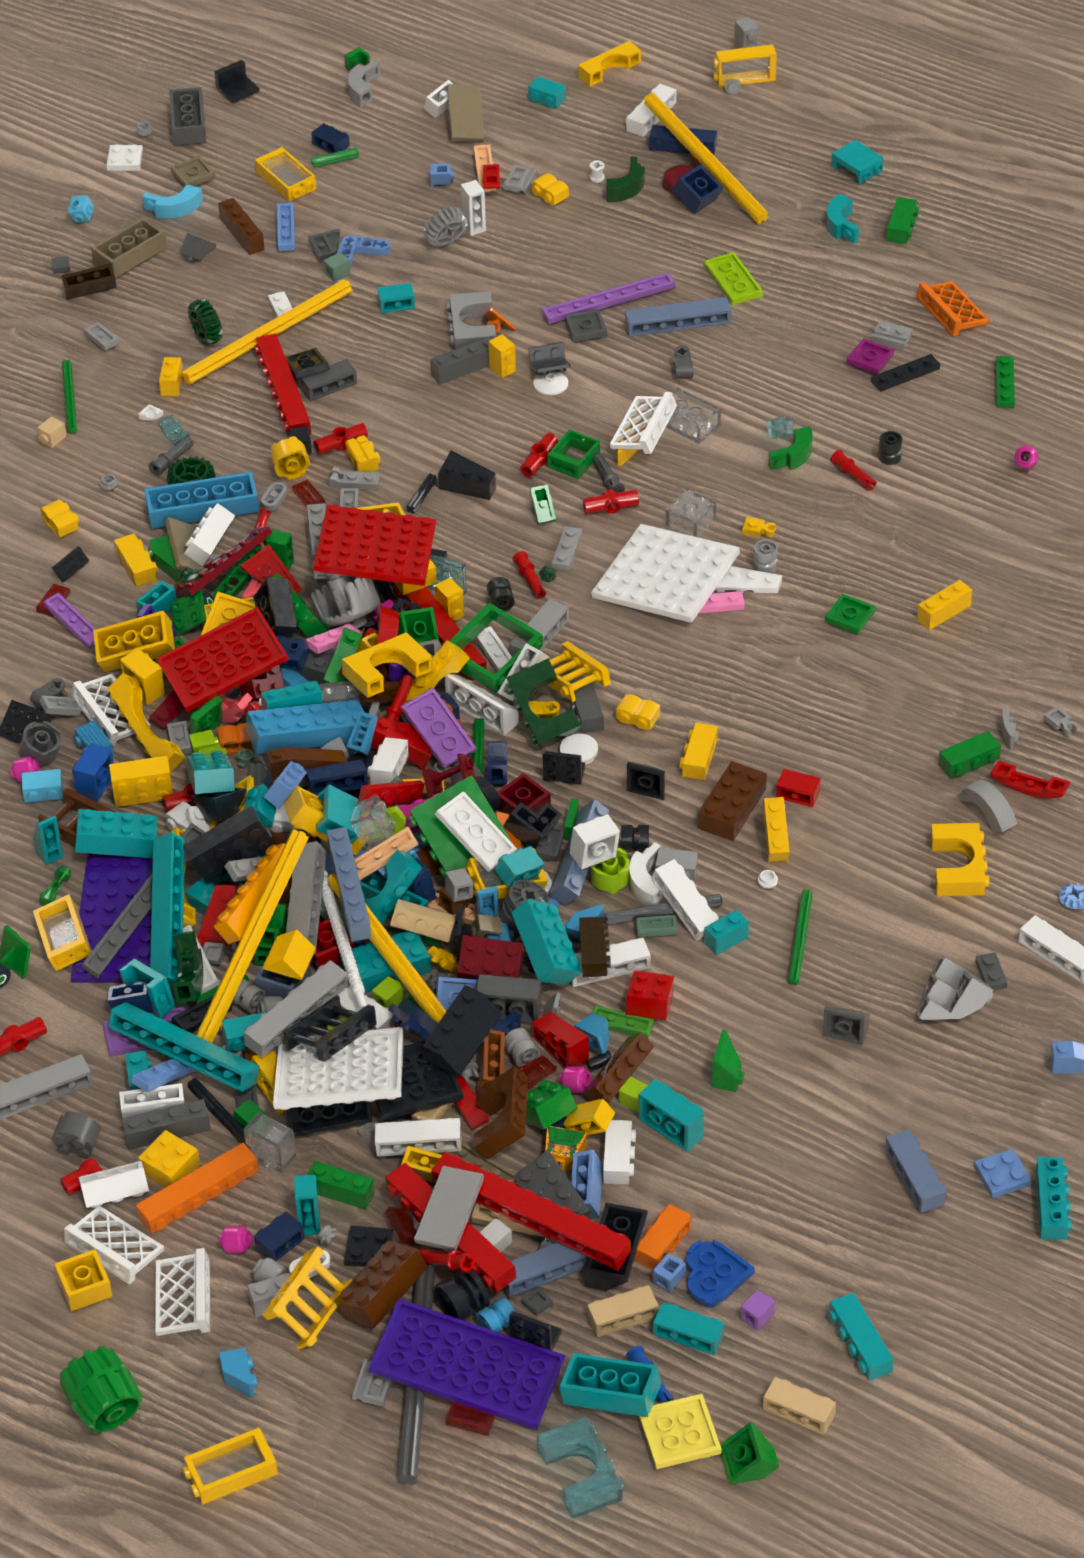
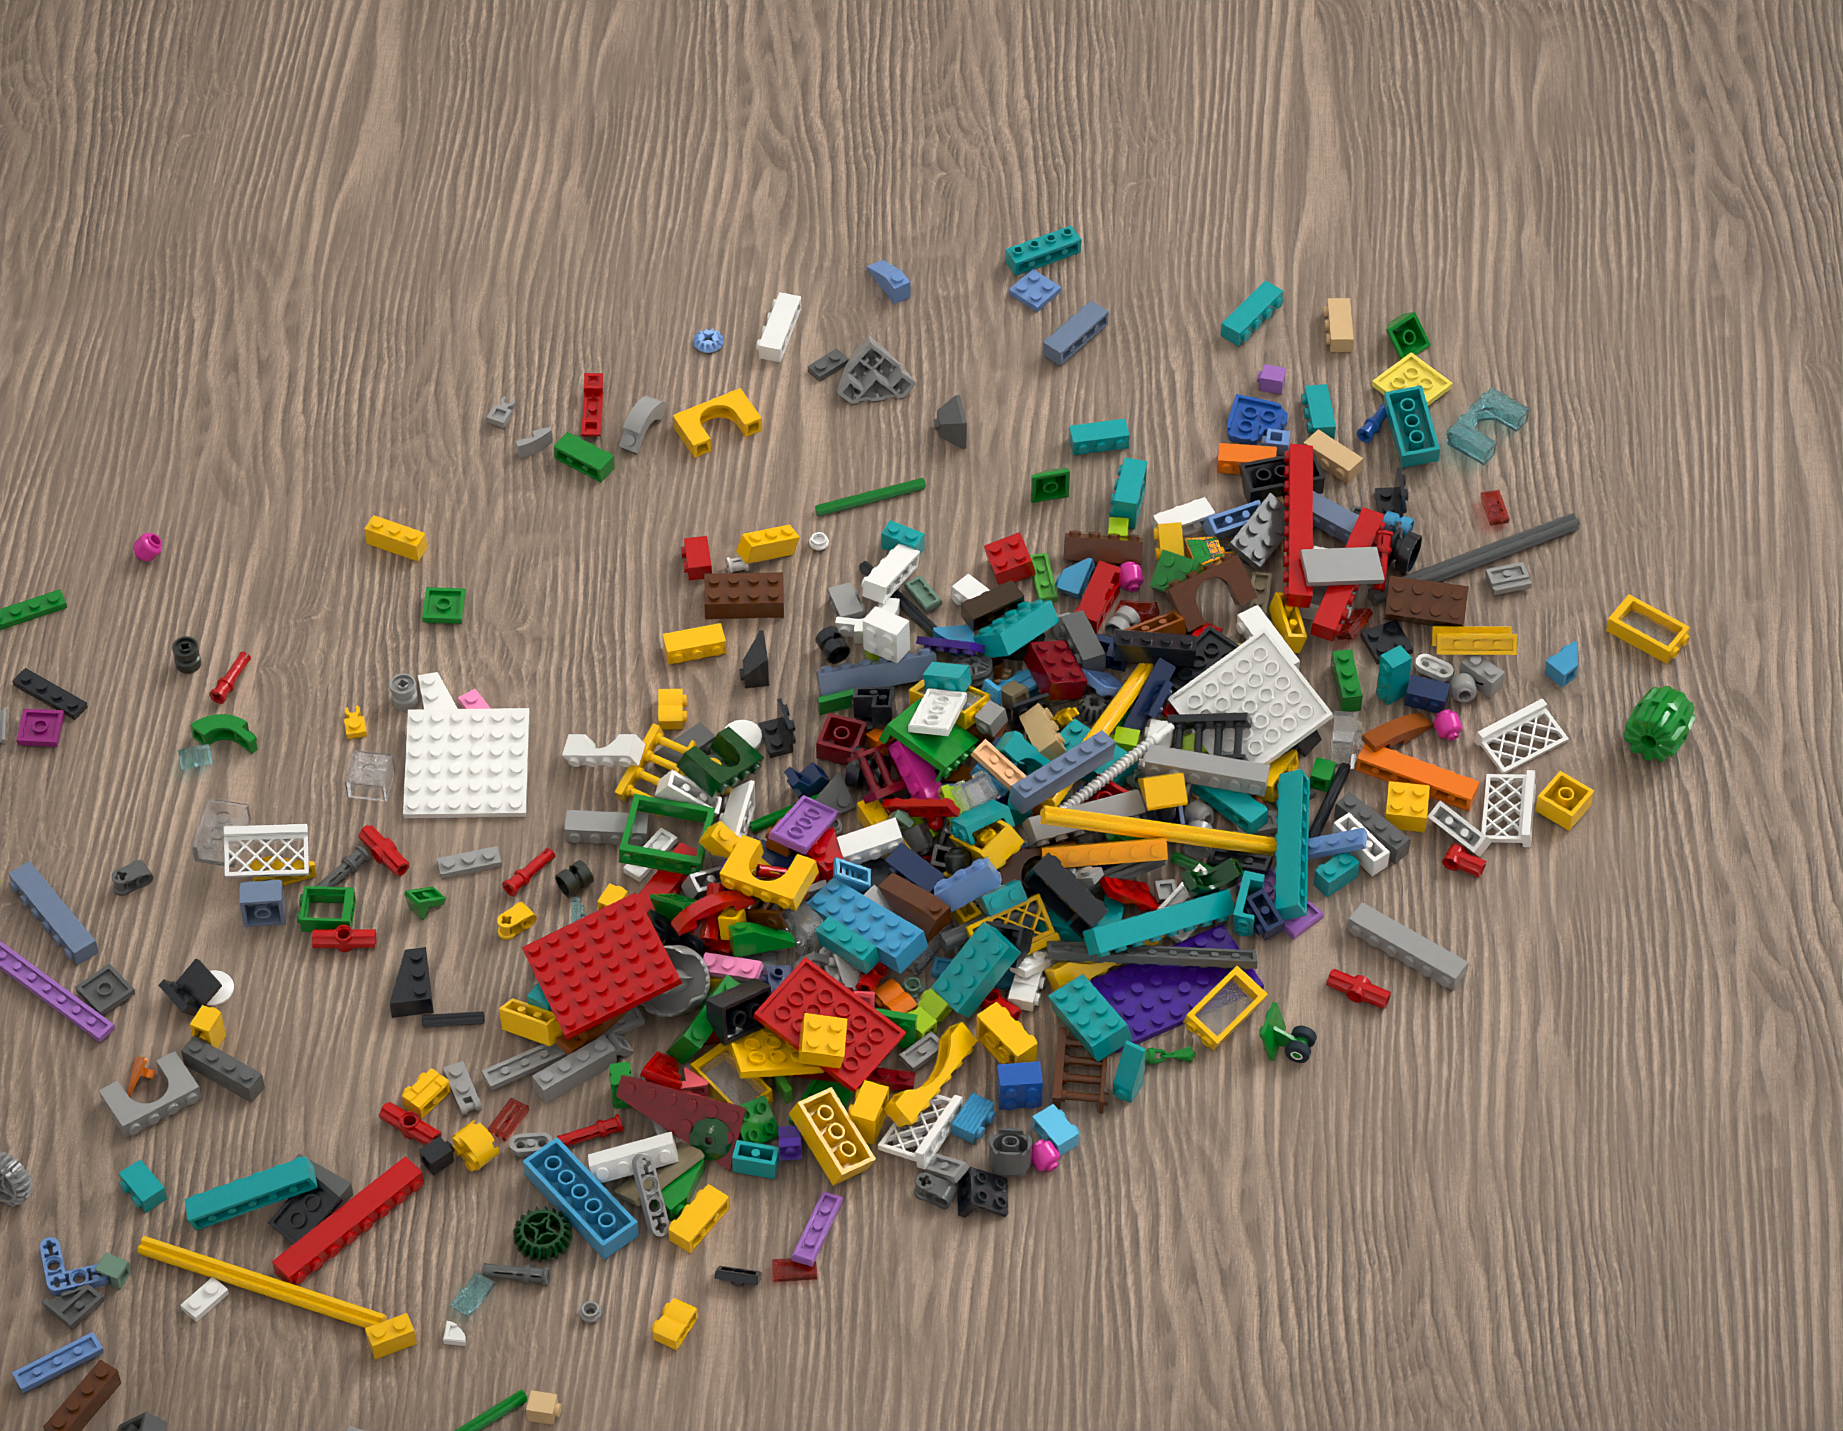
camera: 120 degrees left, 5 degrees up
dark grey brick [52,1111,100,1159] -> none
dark green gear [188,299,223,345] -> none
dark purple plate [368,1299,566,1430] -> none
clear green plate [539,566,556,583] -> none
none -> teal brick [184,1156,318,1231]
none -> sand blue brick [240,880,286,927]
none -> yellow piece [497,902,537,940]
none -> white arch [562,734,646,767]
none -> light grey beam [632,1154,670,1237]
none -> yellow brick [798,1013,847,1069]
none -> dark purple plate [916,636,985,656]
none -> teal brick [1069,419,1130,455]
none -> dark orange slope [1362,712,1434,752]

